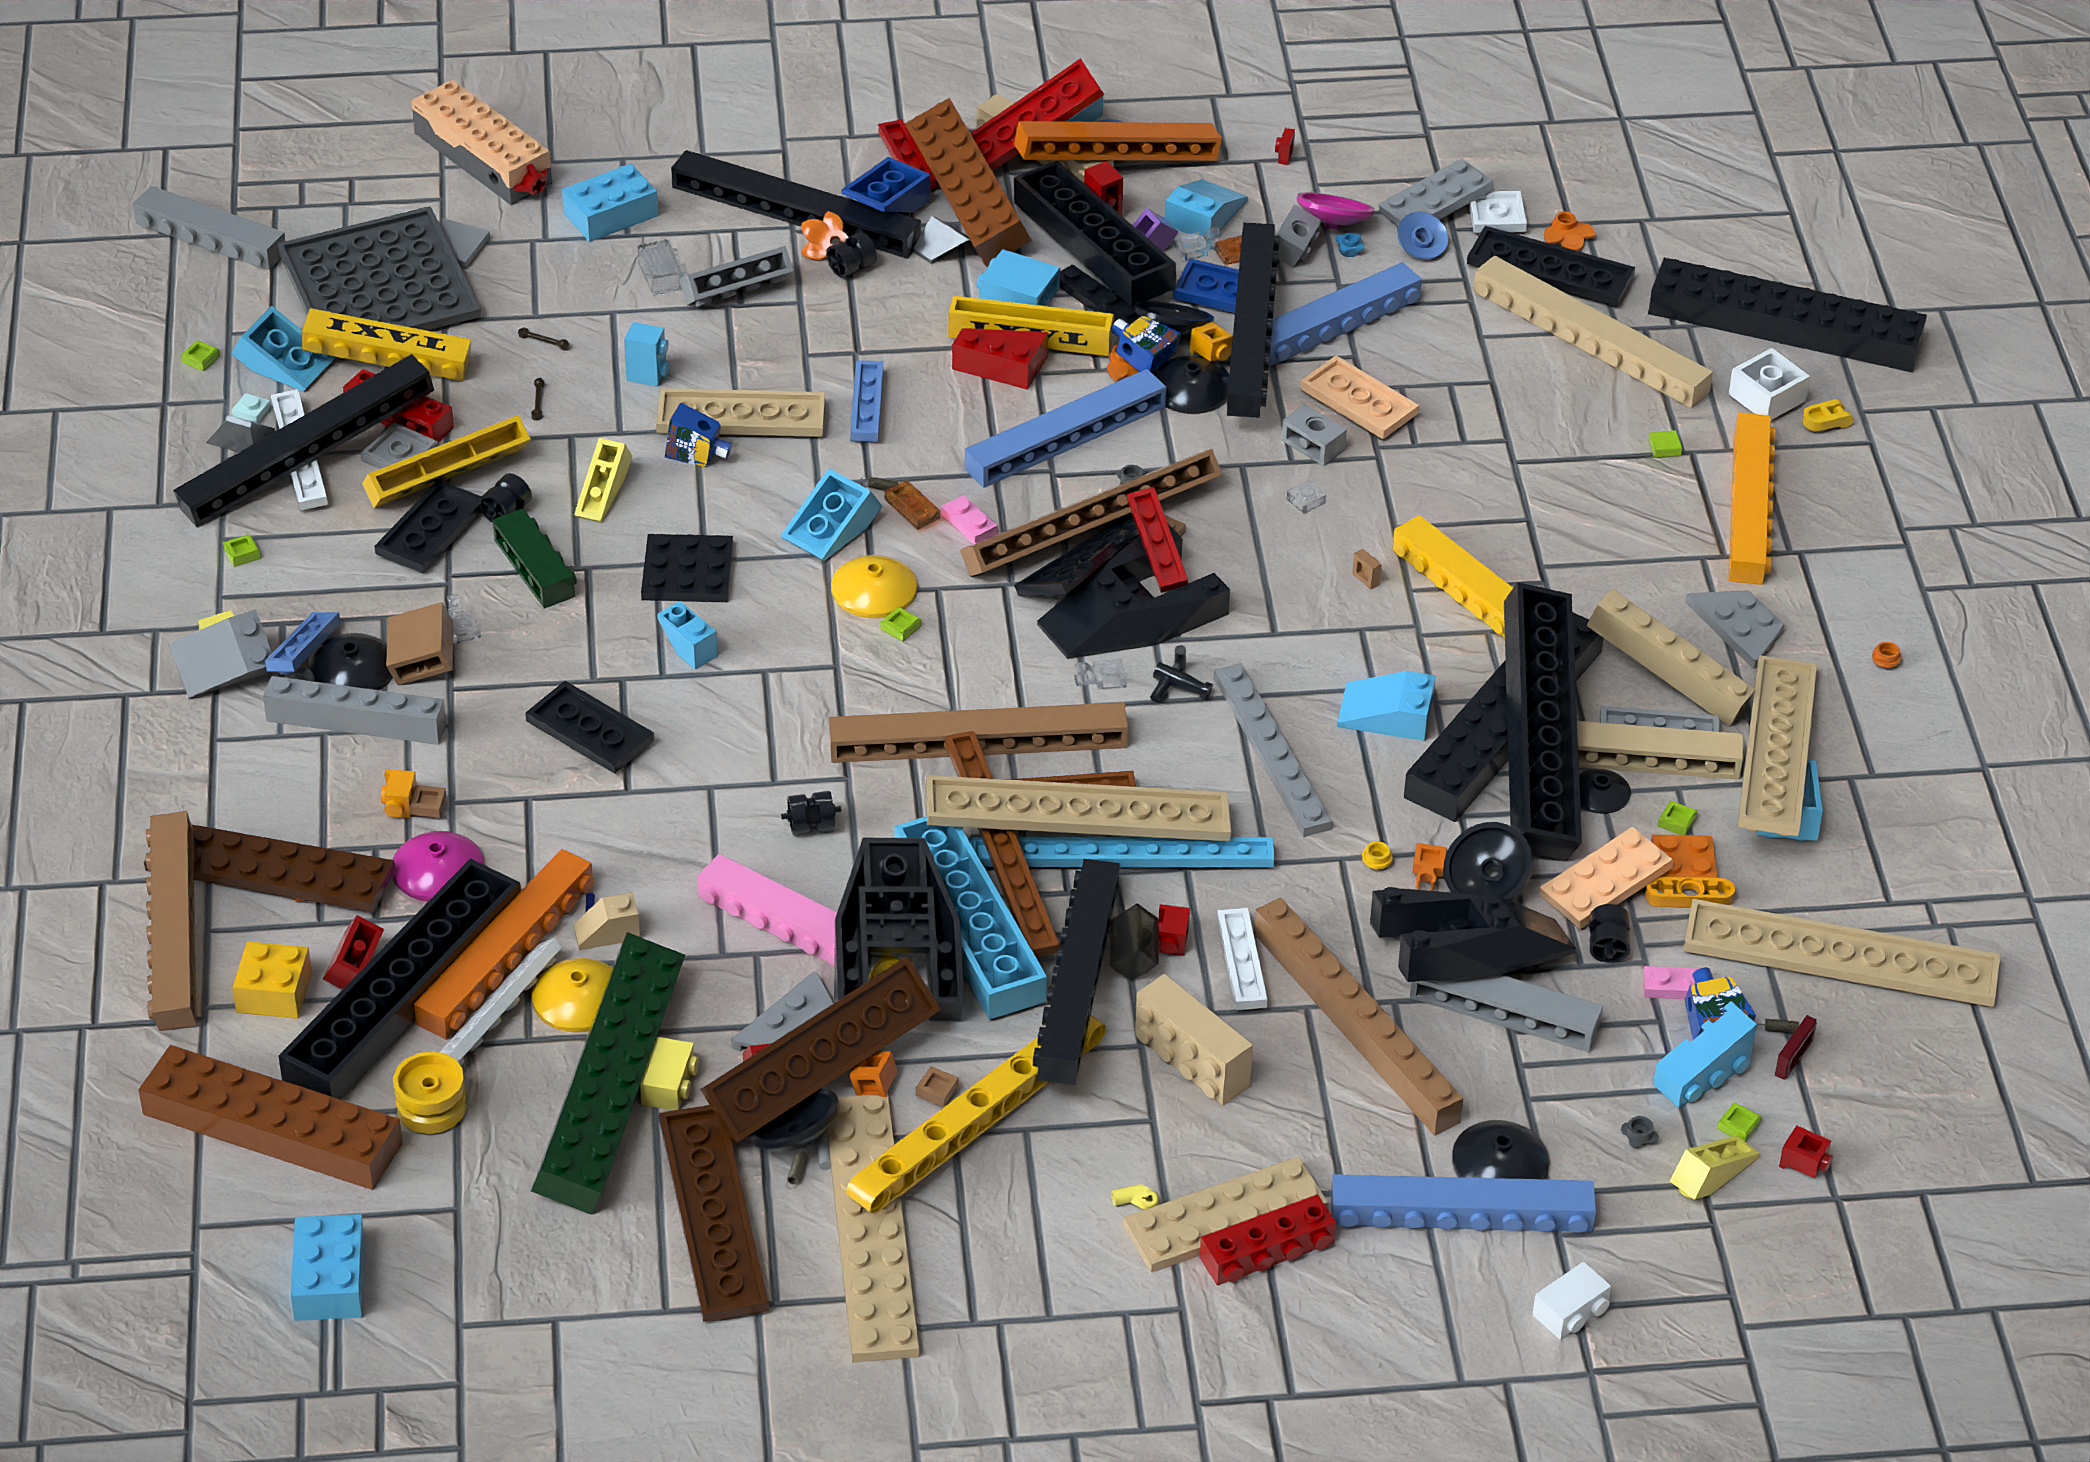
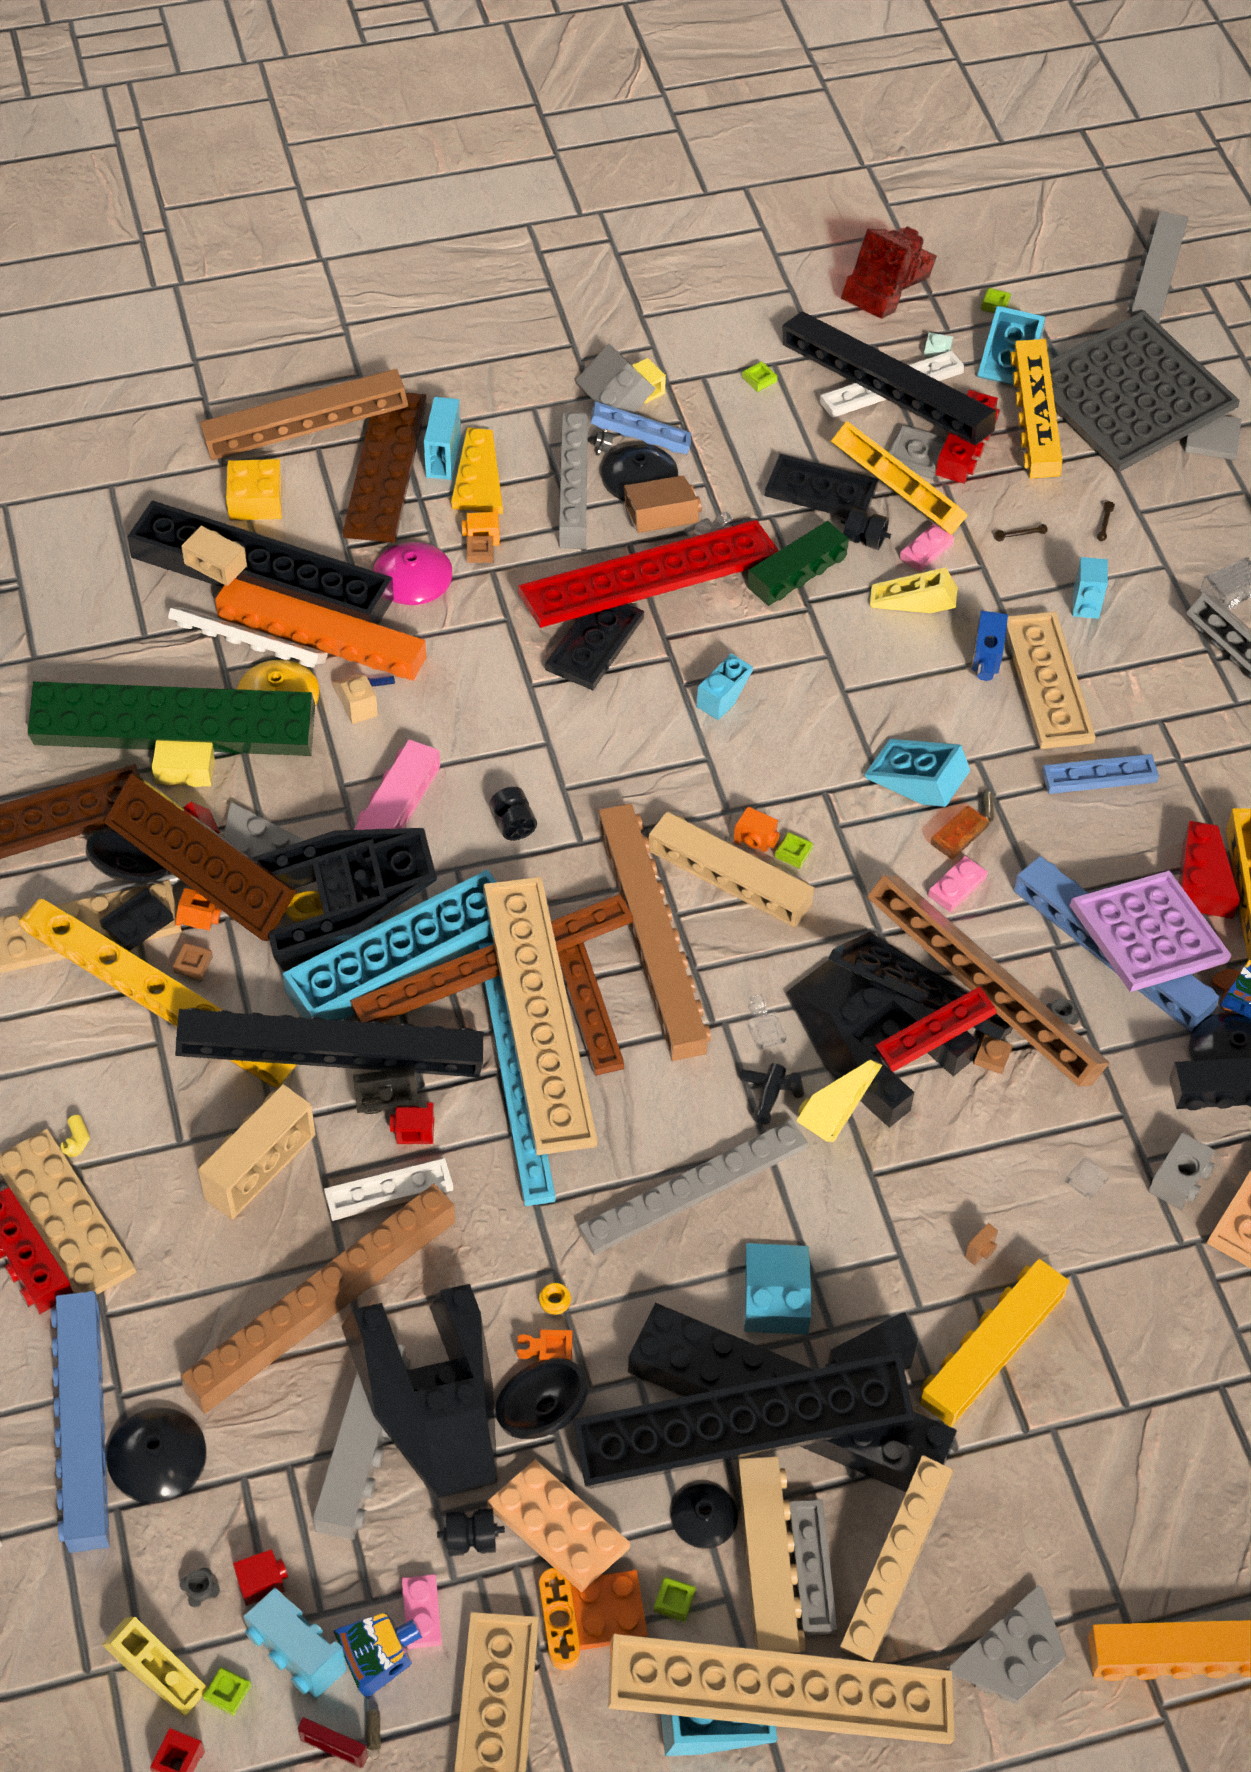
camera: 80 degrees right, 10 degrees up
dark orange brick [138,1045,403,1190] -> none
flat silver slope [206,415,275,453] -> none
red brick [323,915,384,990] -> none
yellow wheel [393,1051,467,1134] -> none
black plate [641,534,733,602] -> none
dark tan piece [786,1147,809,1189] -> none
yellow dish [831,555,917,618] -> none
none -> black plate [100,888,174,951]
none -> tan brick [181,526,247,586]
none -> red brick [233,1549,288,1606]
none -> medium azure brick [424,397,461,480]
none -> yellow wing [451,427,503,514]
none -> red plate [518,520,779,628]
none -> tan brick [649,811,815,928]
none -> orange brick [733,807,780,852]
none -> light yellow slope [796,1060,882,1142]
none -> black slope [825,1312,918,1370]
none -> clear red brick [841,226,937,319]
none -> bright pink plate [900,523,954,572]
none -> lavender plate [1069,870,1232,992]

